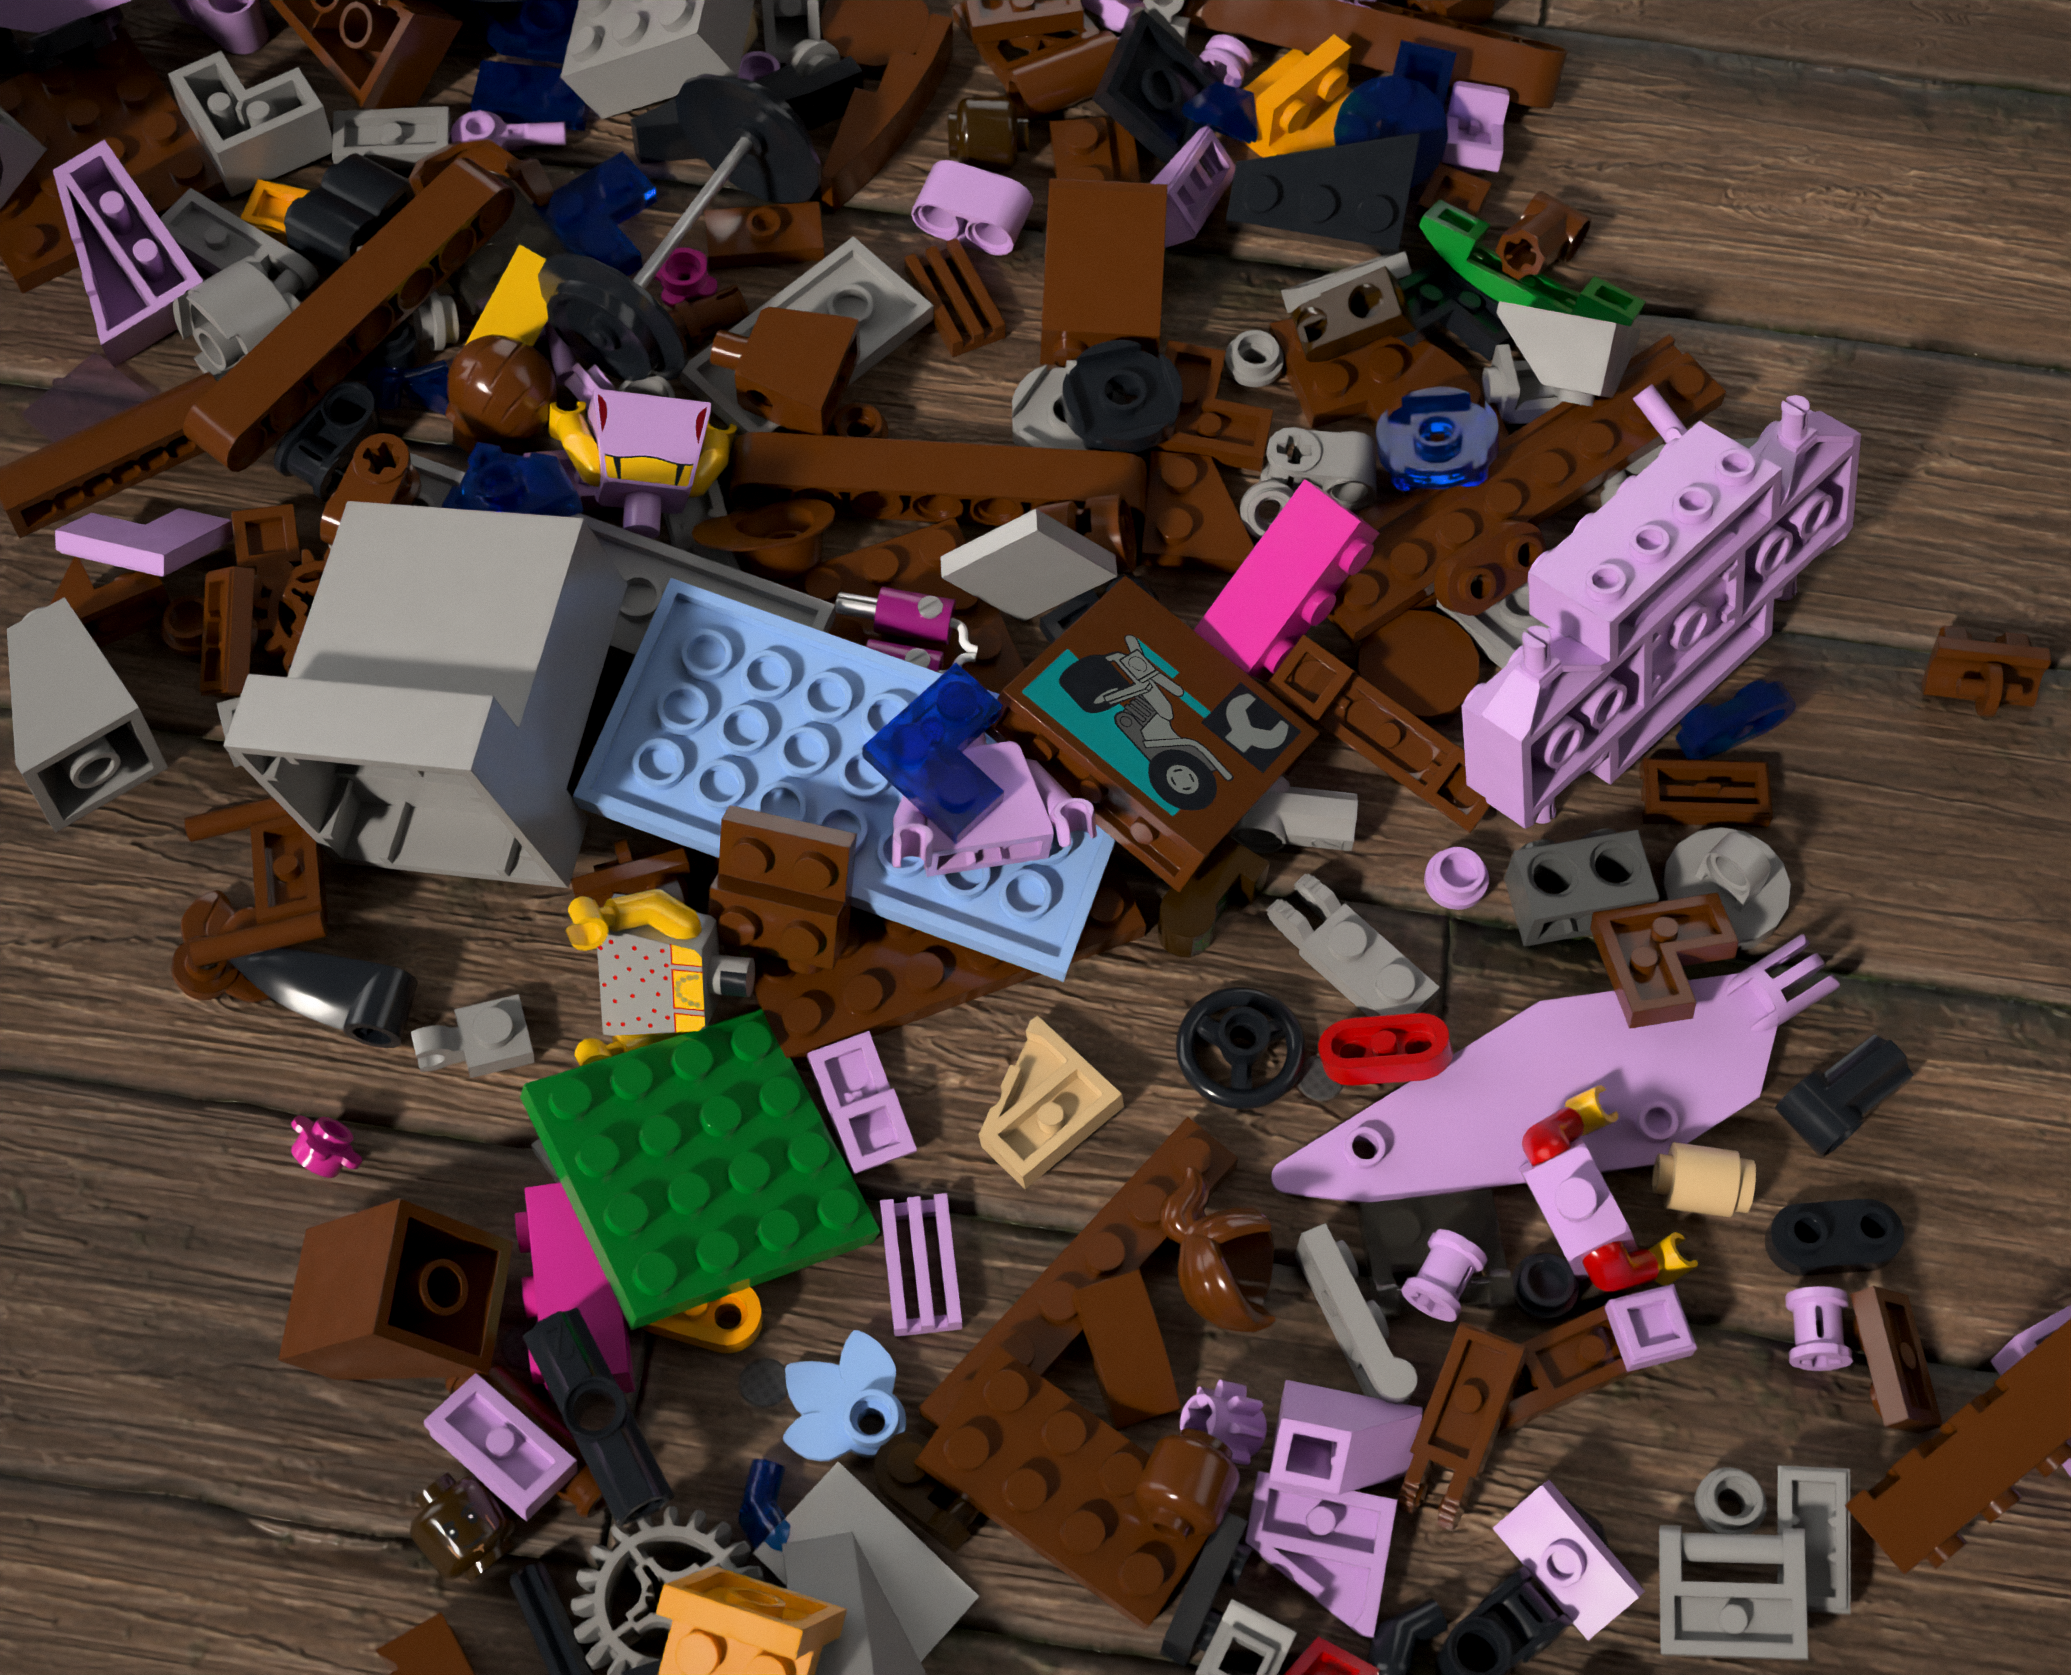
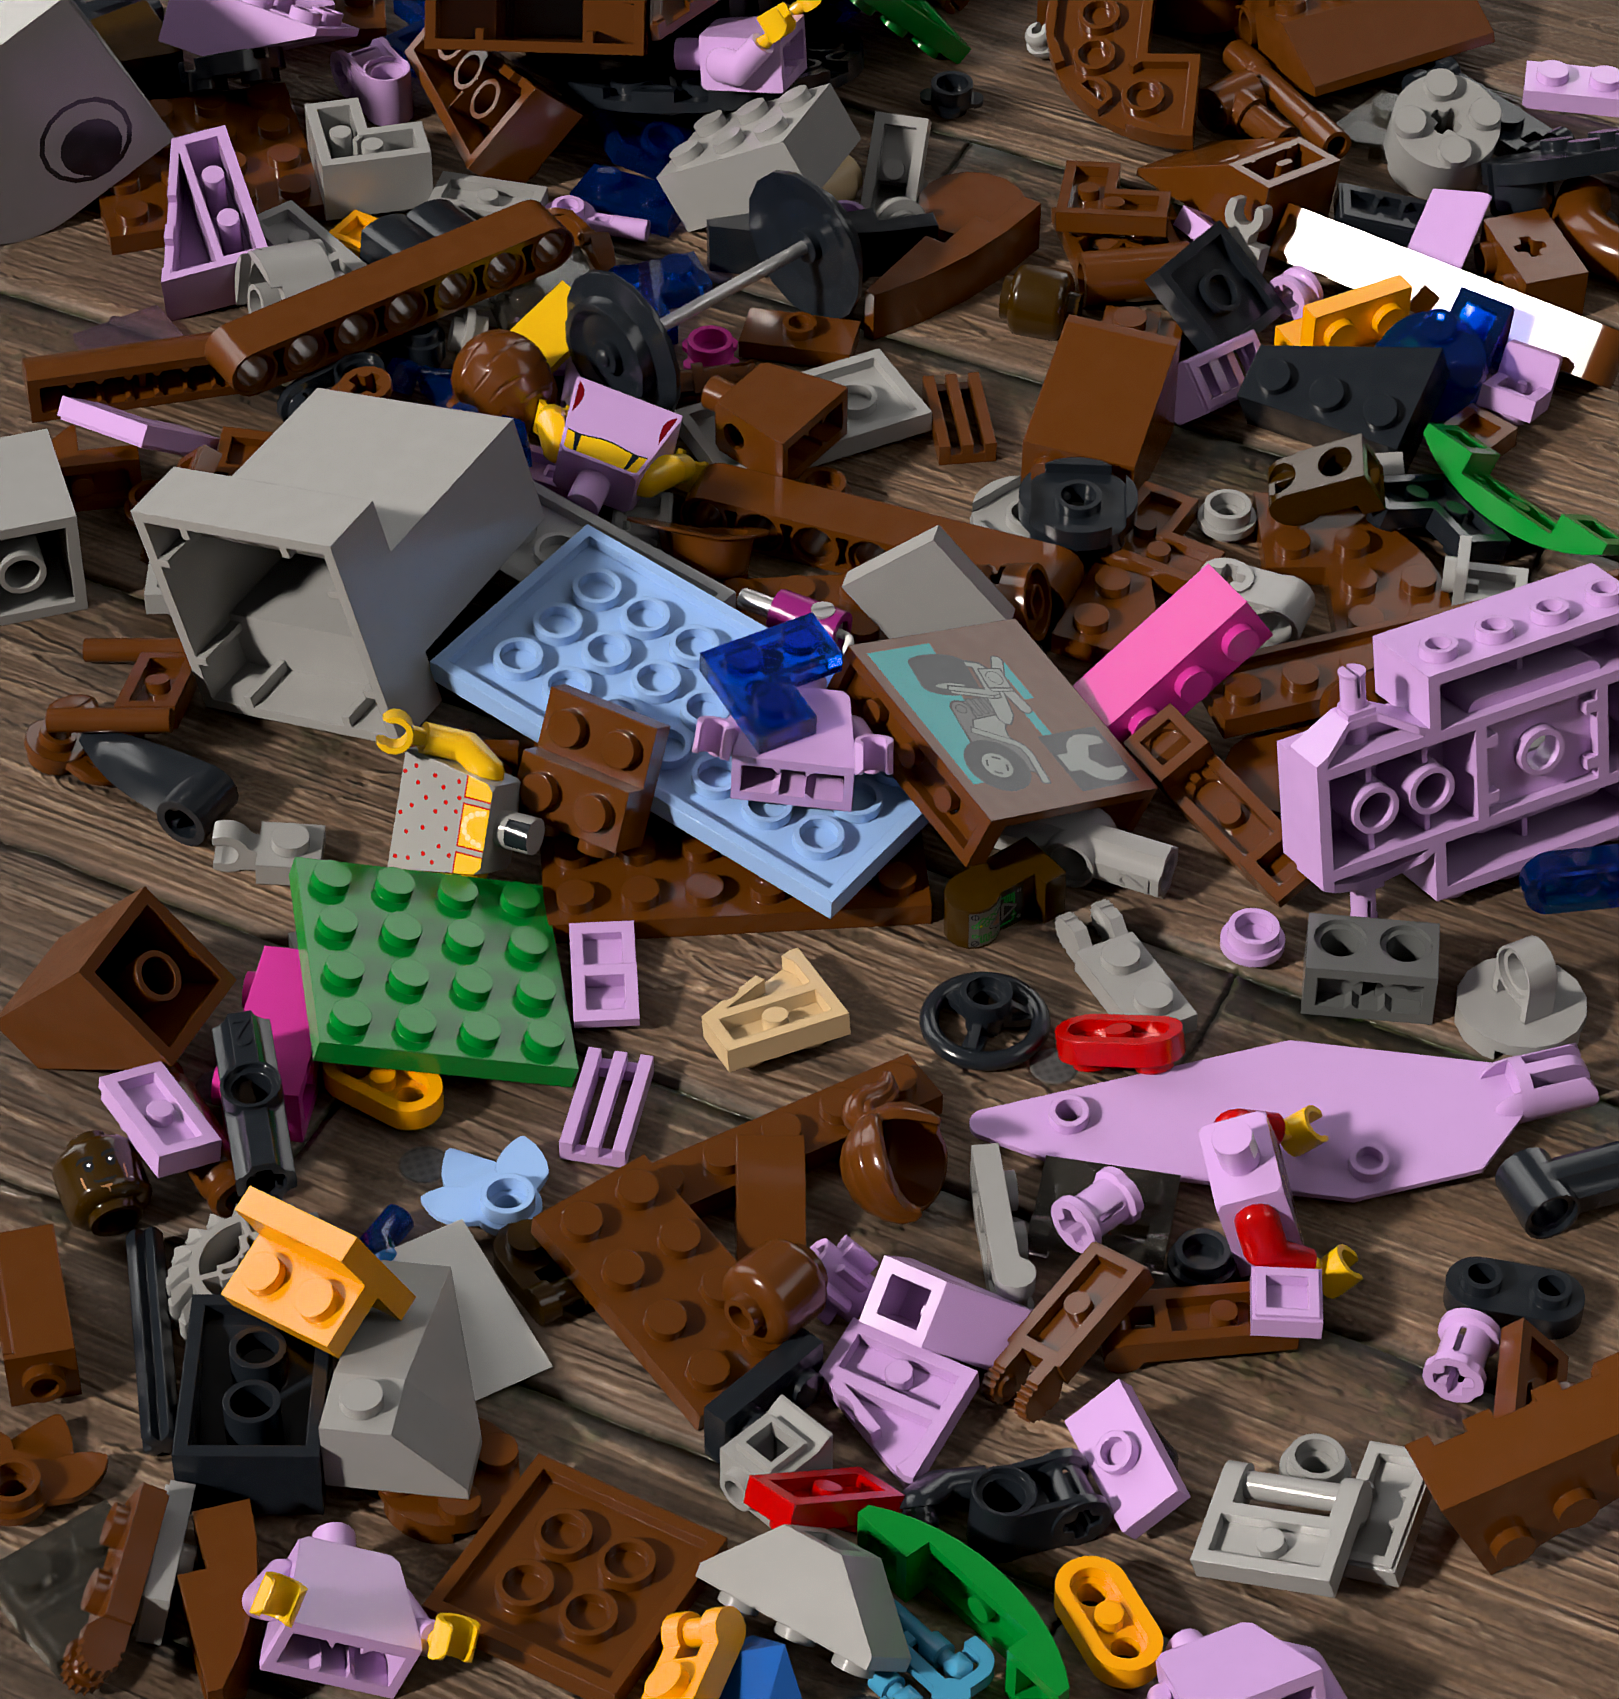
camera: 20 degrees right, 20 degrees down
dark pink plate [291,1116,363,1178] -> none
lavender beam [911,160,1033,255] -> none
clear blue slope [1182,81,1258,144] -> none
clear blue plate [1376,387,1499,491] -> none
reddish brown piece [1495,190,1592,280] -> none
light grey slope [1497,301,1641,407] -> none
reddish brown plate [1590,892,1739,1029] -> none
reddish brown tile [1639,758,1773,827] -> none
tan brick [1652,1142,1756,1217] -> none

